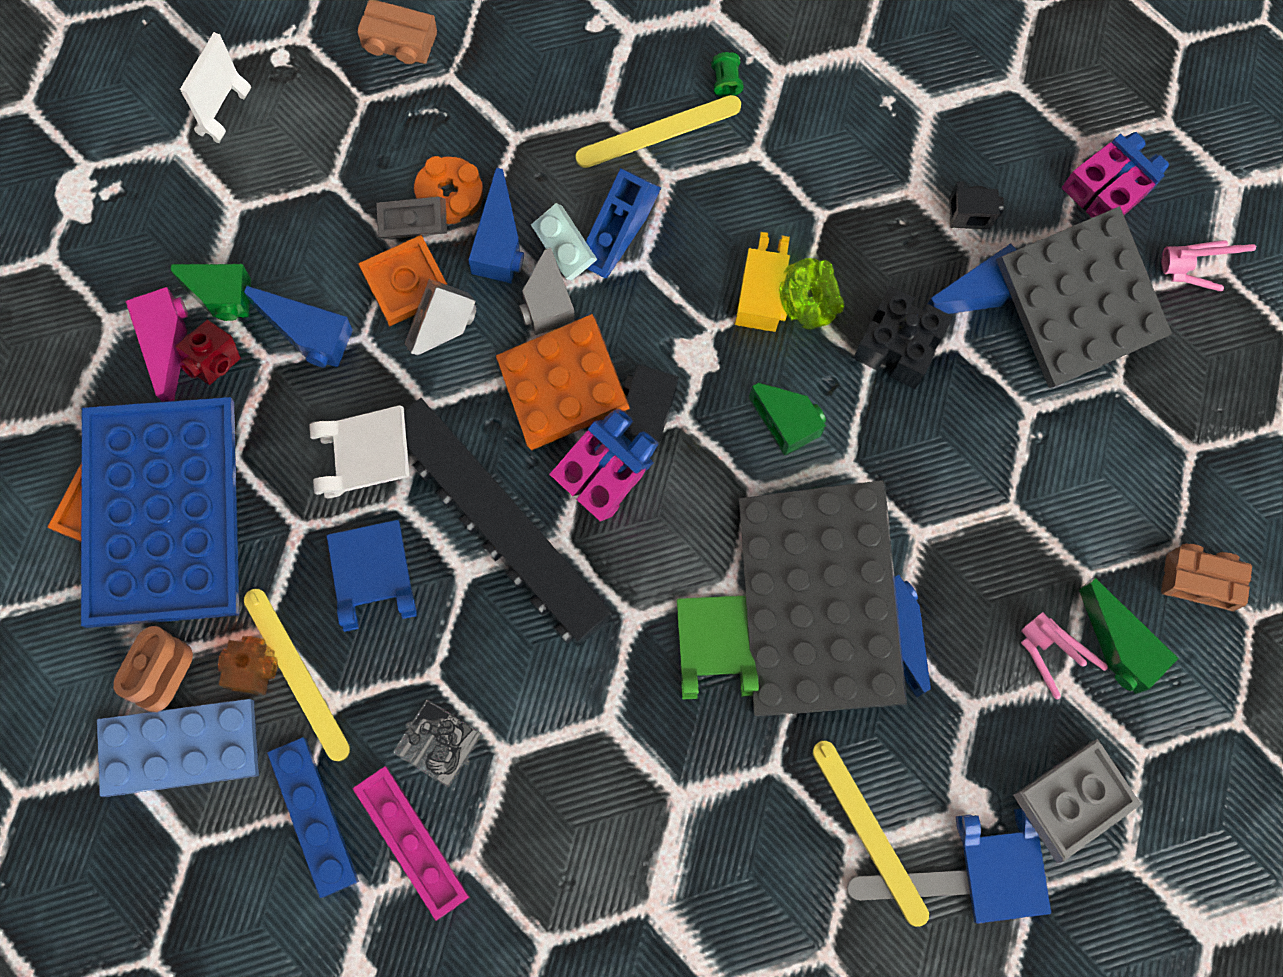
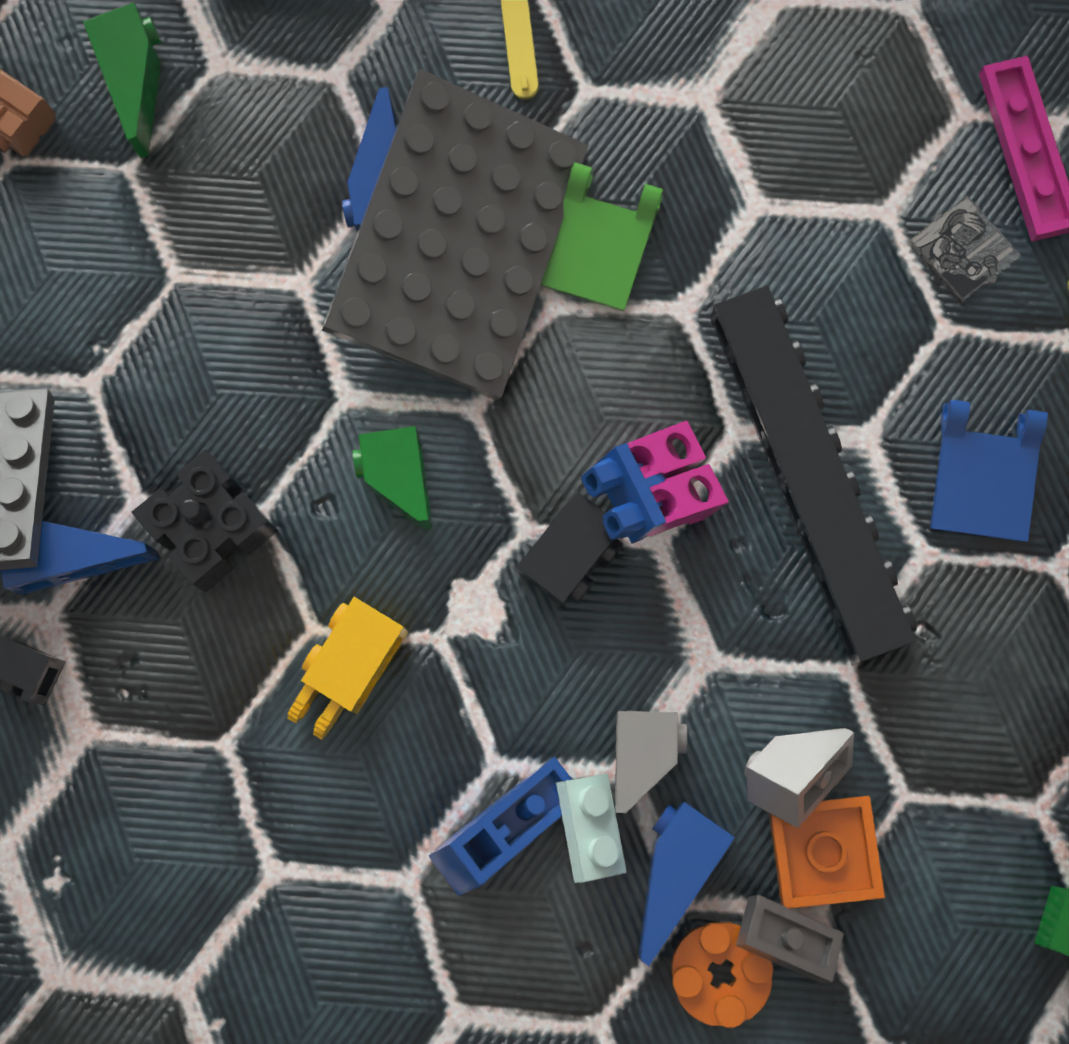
camera: 145 degrees left, 5 degrees up
blue slope [244,286,353,367] -> none
white flag [309,405,410,498] -> none
orange plate [496,314,630,451] -> none
light yellow piece [576,95,741,168] -> none
green bush [711,52,744,97] -> none
clear neon green plate [779,258,844,329] -> none
bright pink plant [1021,612,1108,699] -> none

